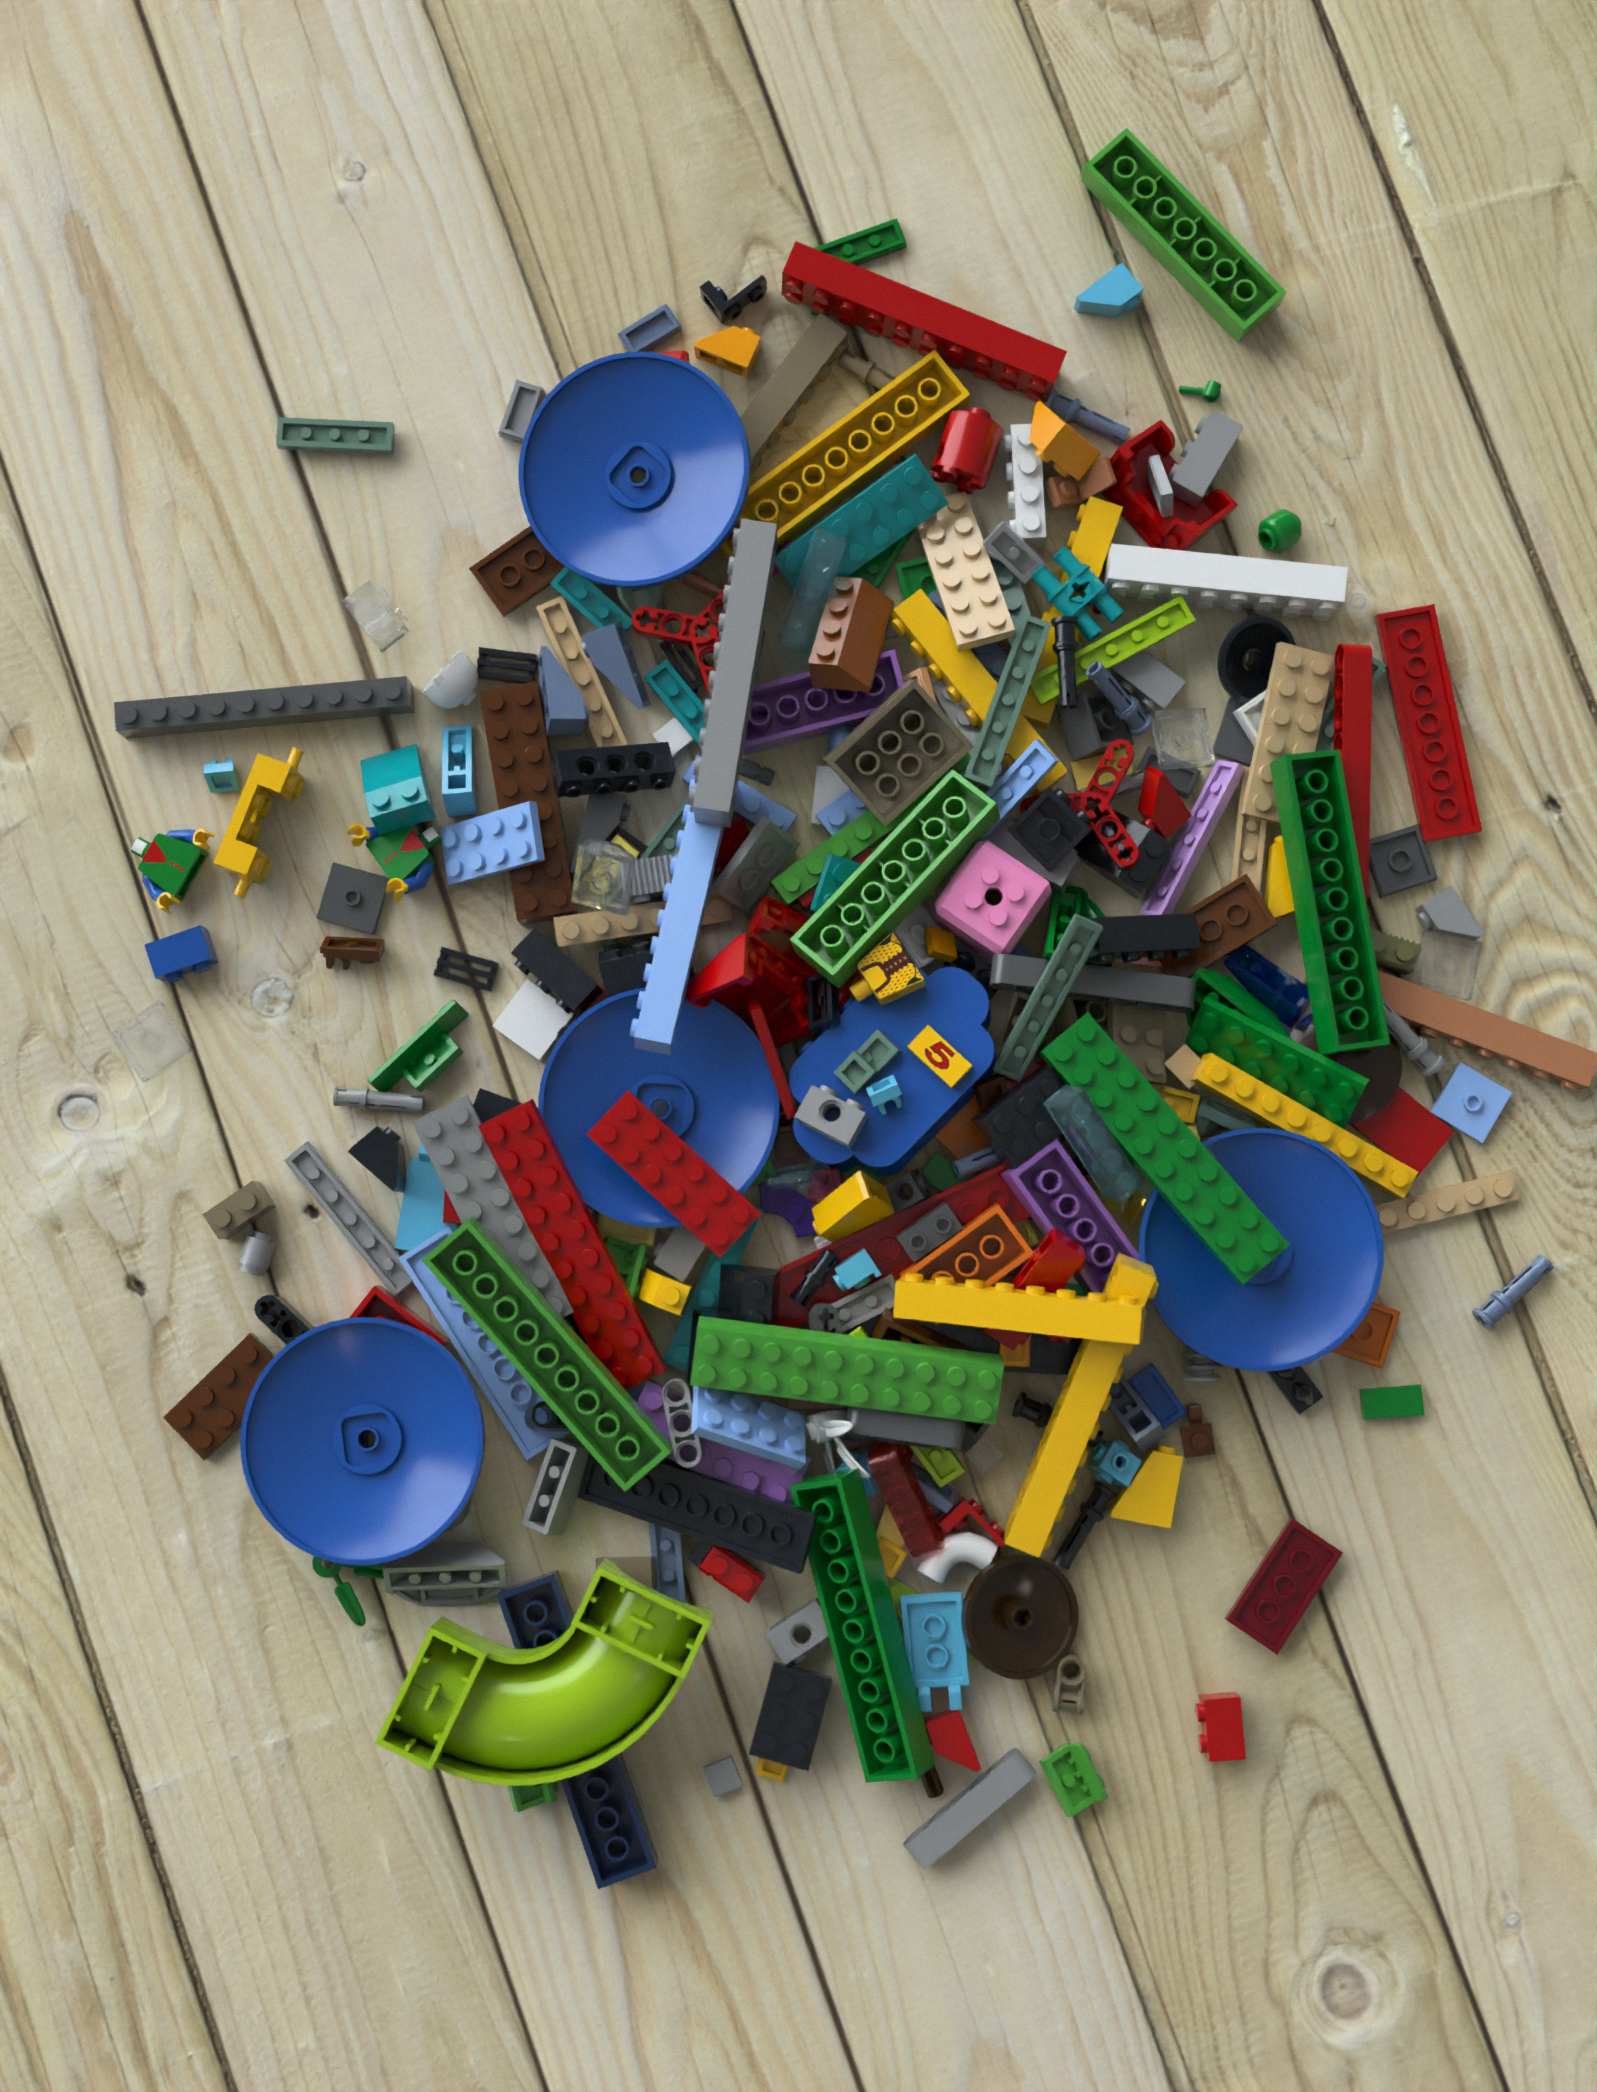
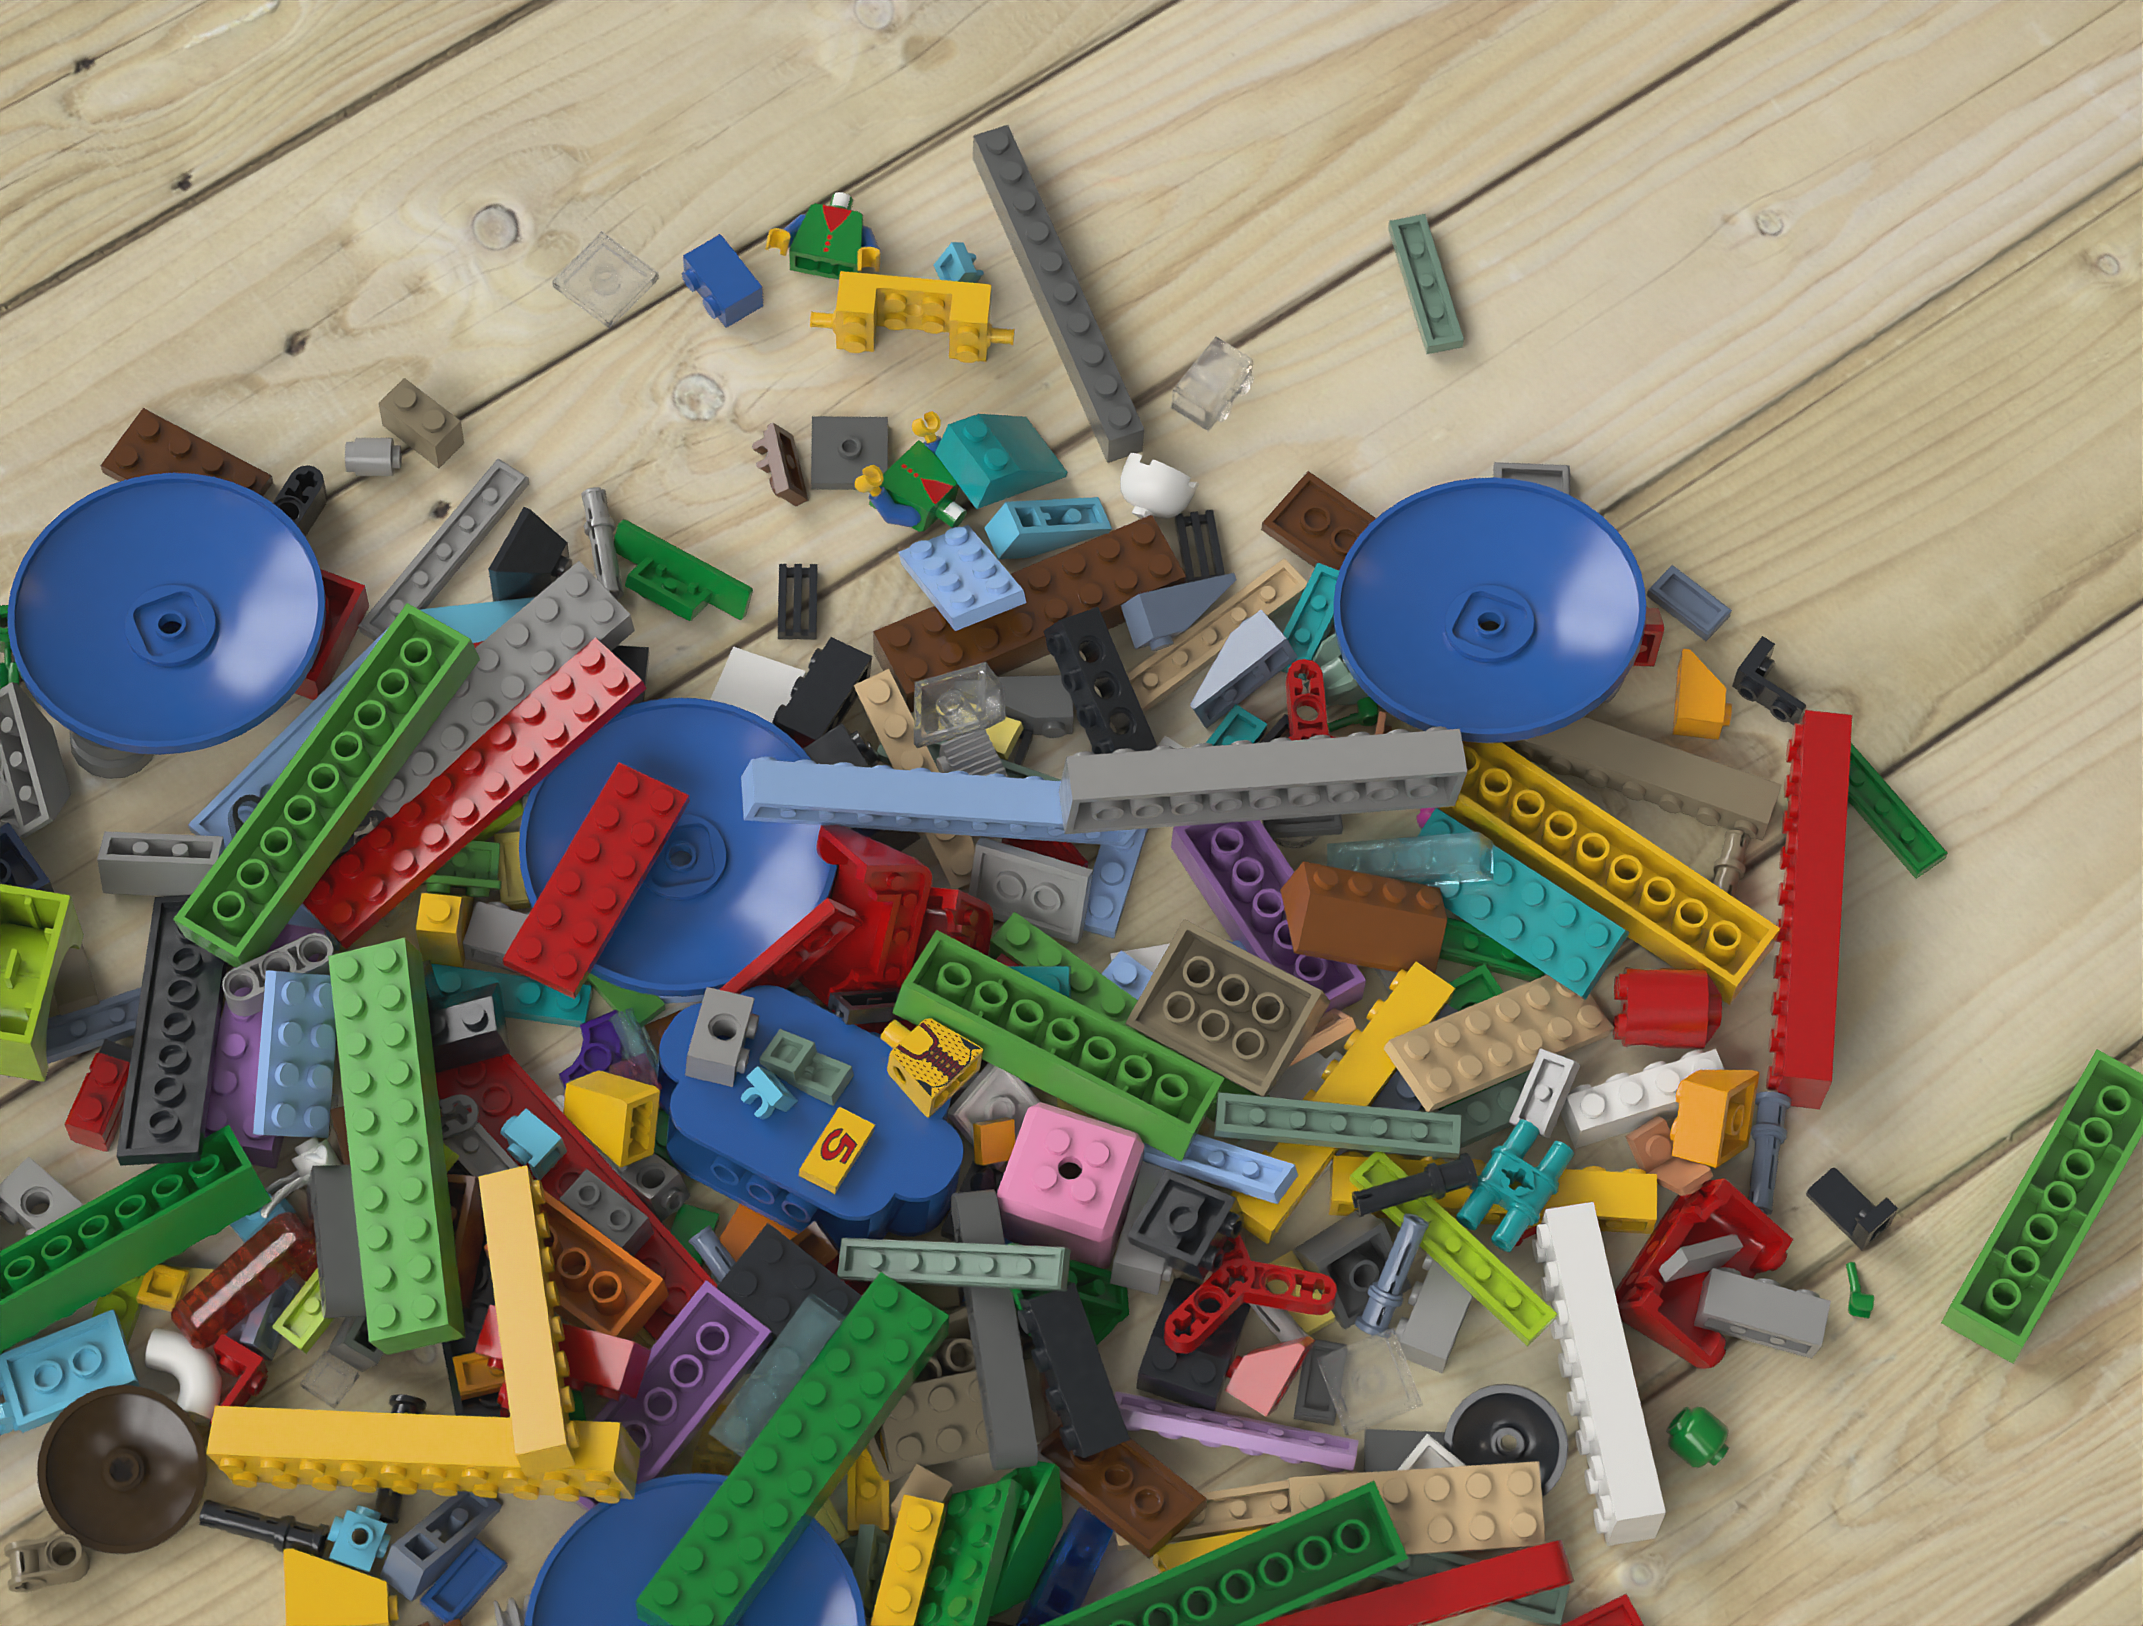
camera: 65 degrees right, 20 degrees down
dark grey axle [740,757,775,786] -> none
black pin [790,1247,840,1307] -> none
medium azure slope [1074,263,1144,317] -> none
none -> green hand [1328,697,1379,732]
none -> black bracket [1806,1168,1898,1251]

